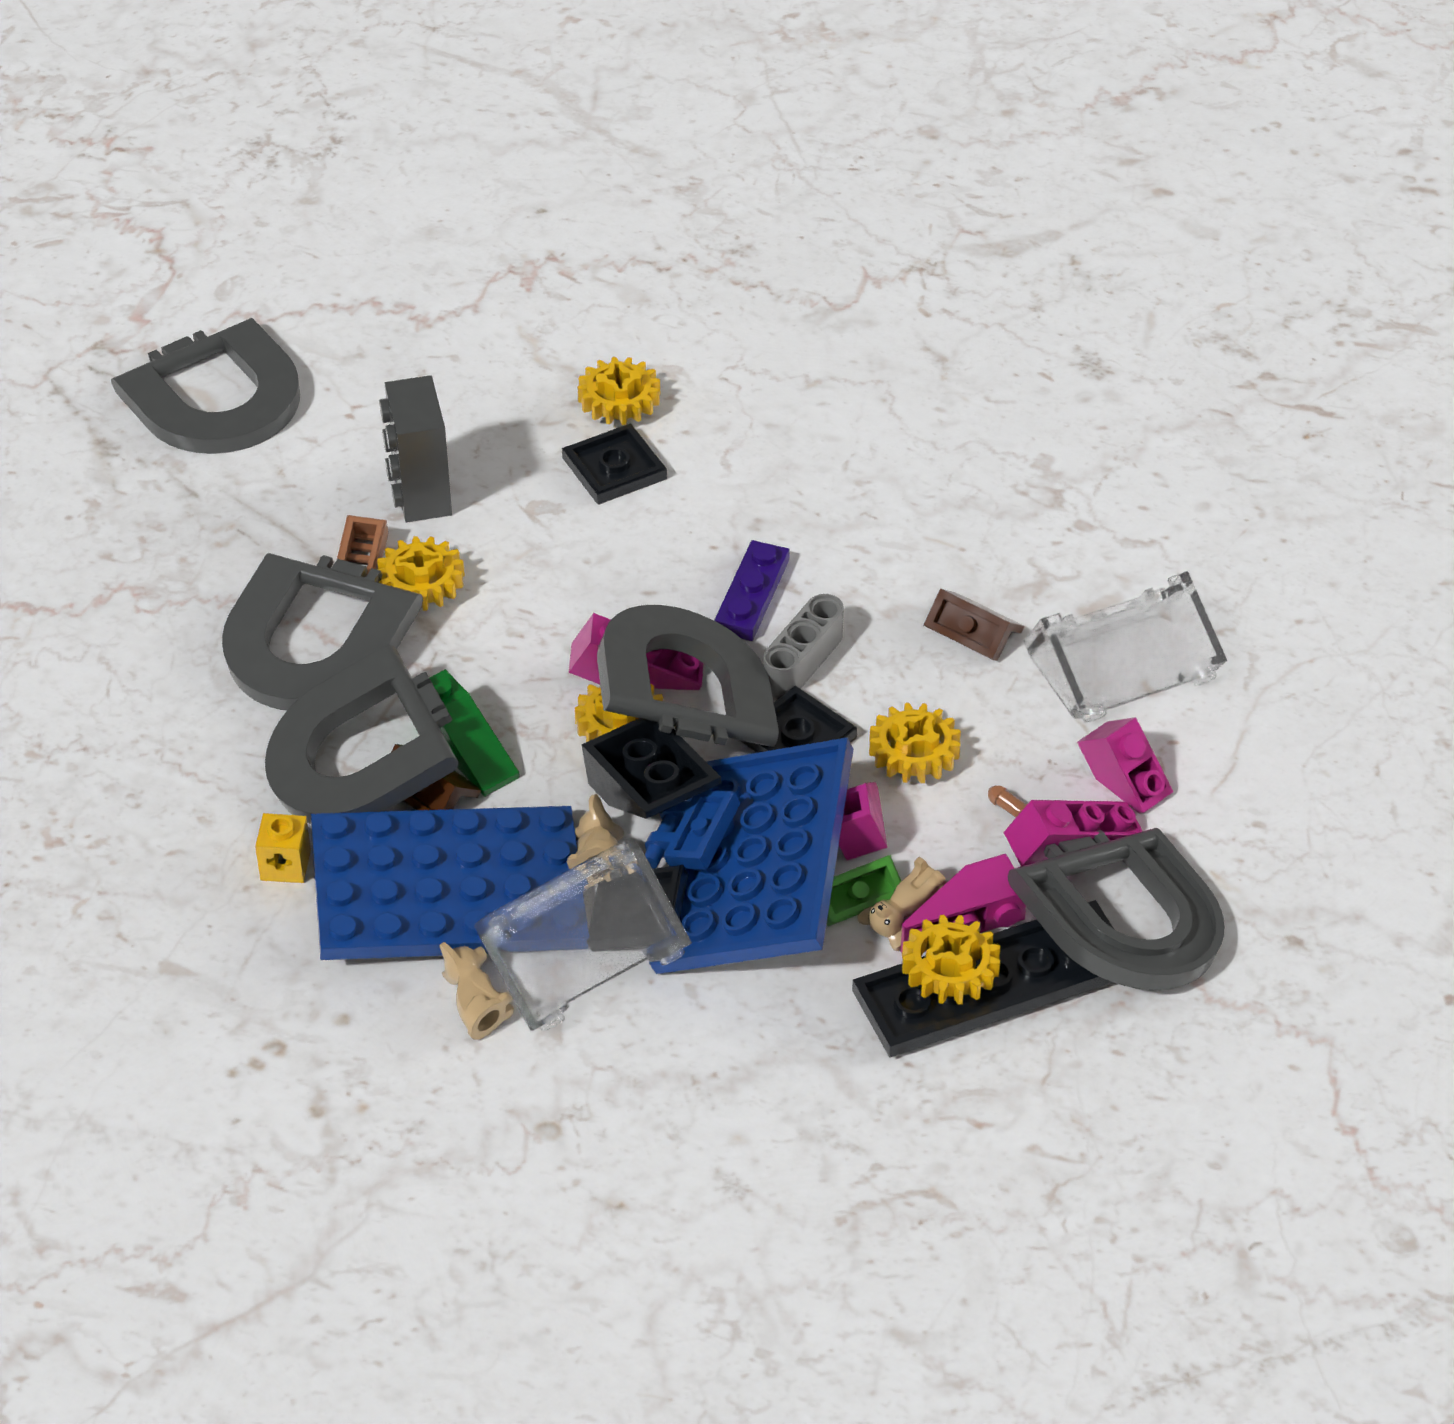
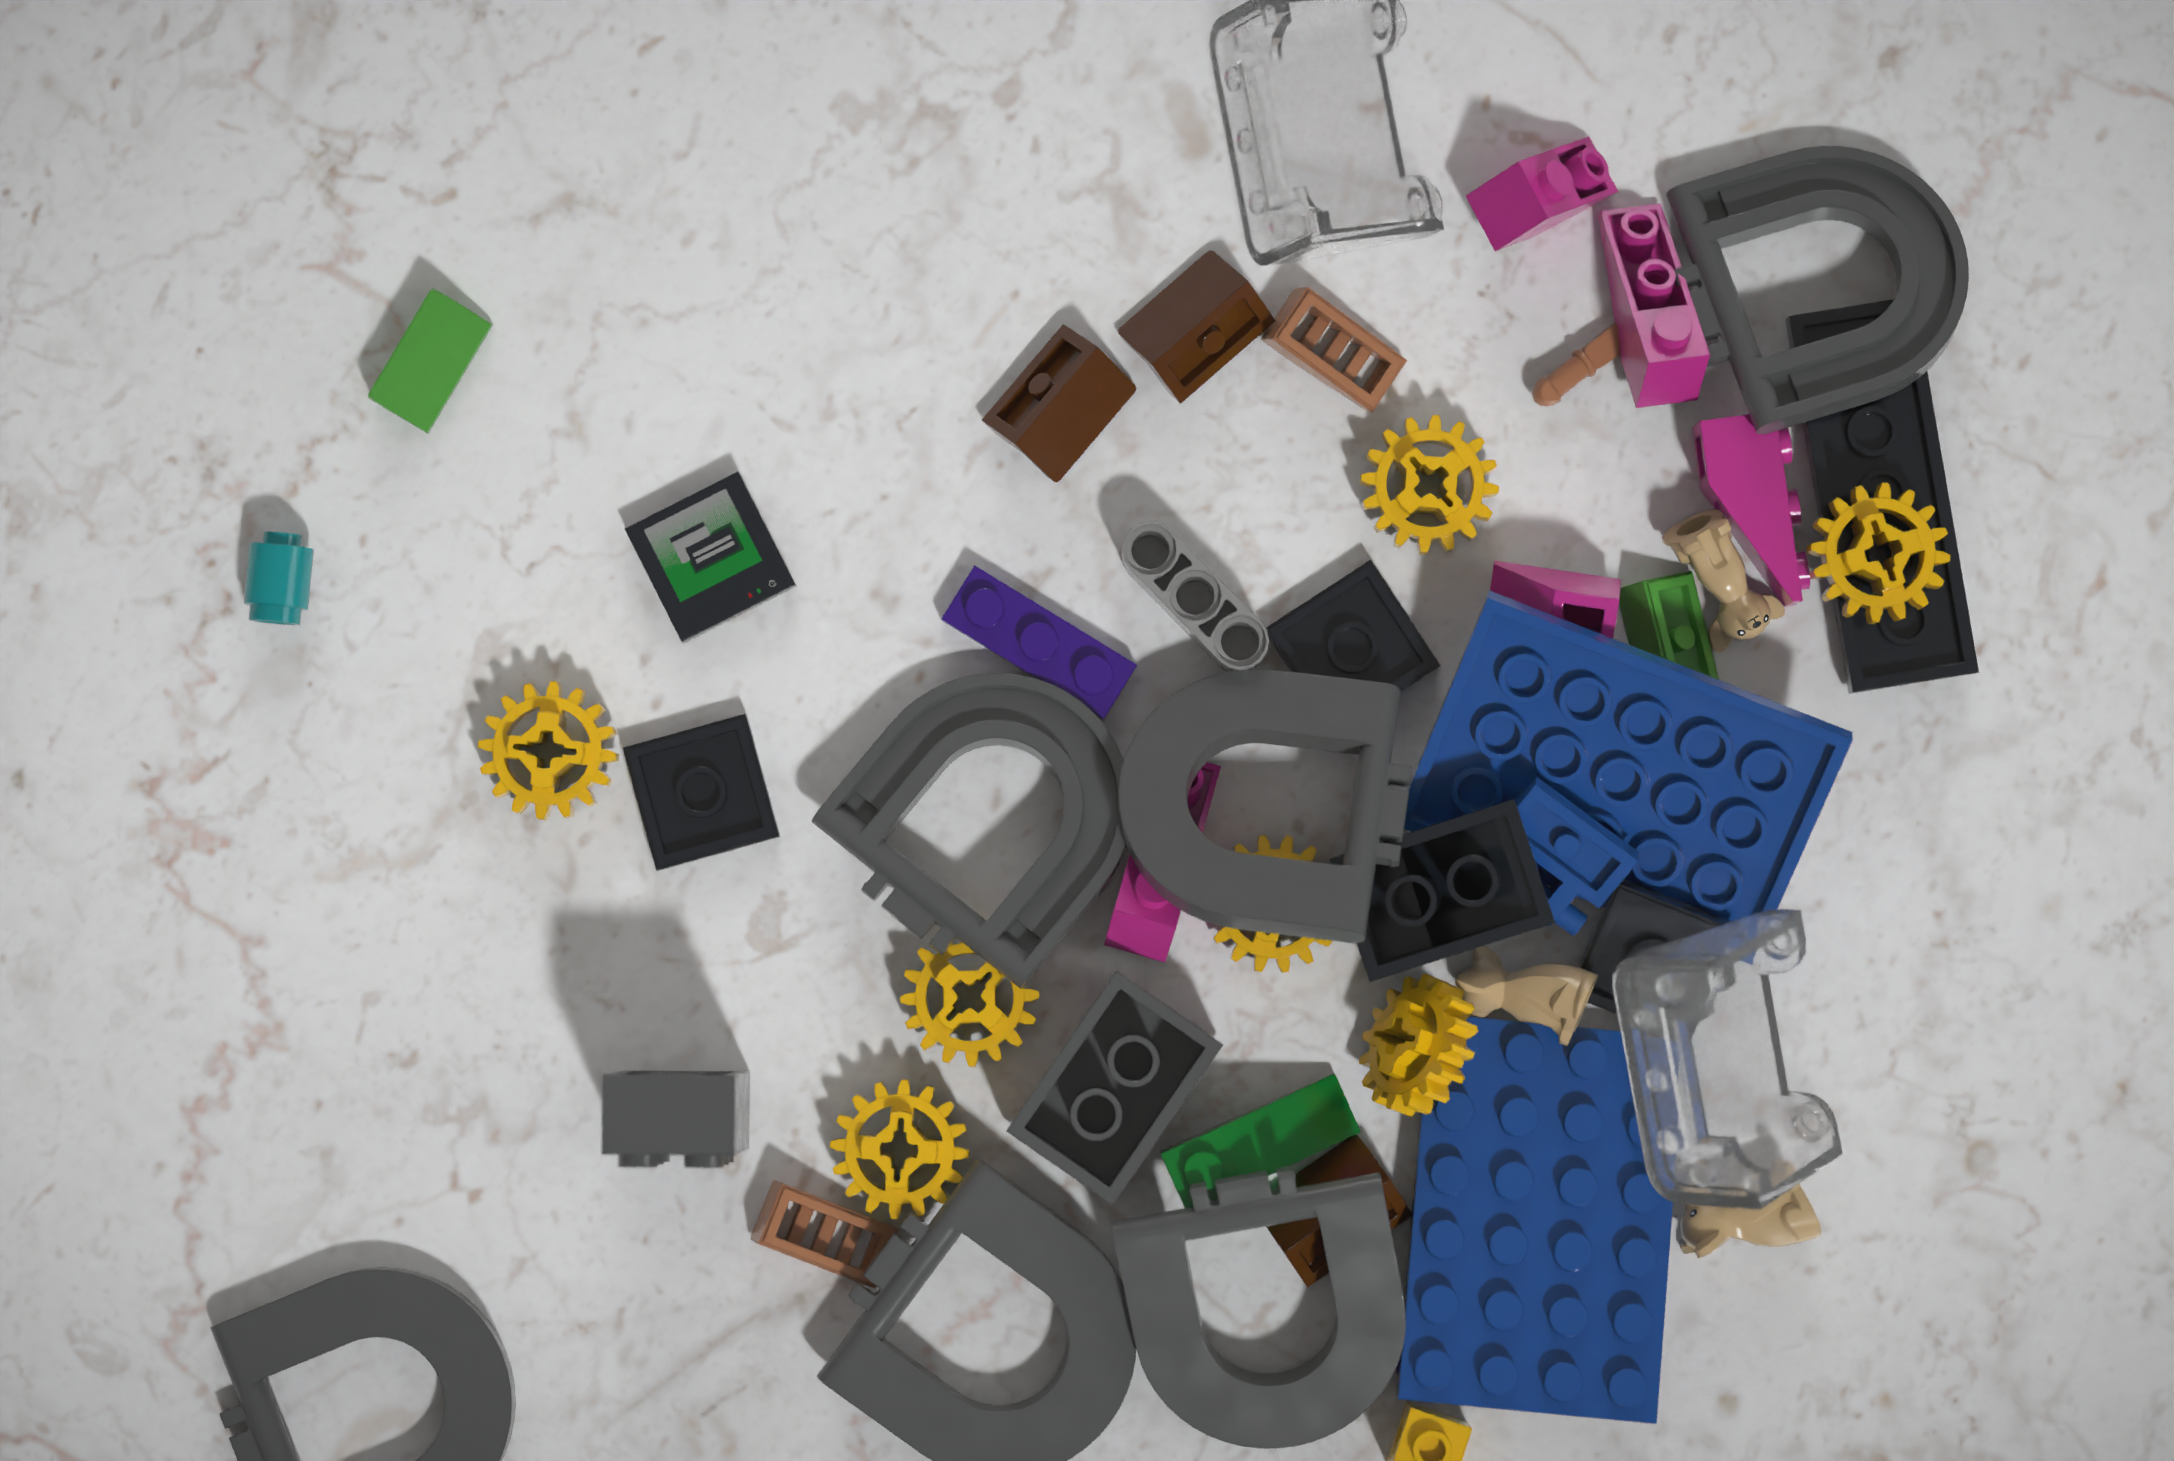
camera: 75 degrees left, 40 degrees up
none -> teal brick [244,531,314,625]
none -> bright green slope [368,288,493,434]
none -> tile [625,472,796,644]
none -> dark grey piece [811,673,1126,989]
none -> yellow gear [900,942,1040,1067]
none -> reddish brown panel [982,324,1136,482]
none -> dark grey brick [1006,971,1223,1205]
none -> nougat slope [1261,287,1407,413]
none -> yellow gear [1359,974,1478,1117]

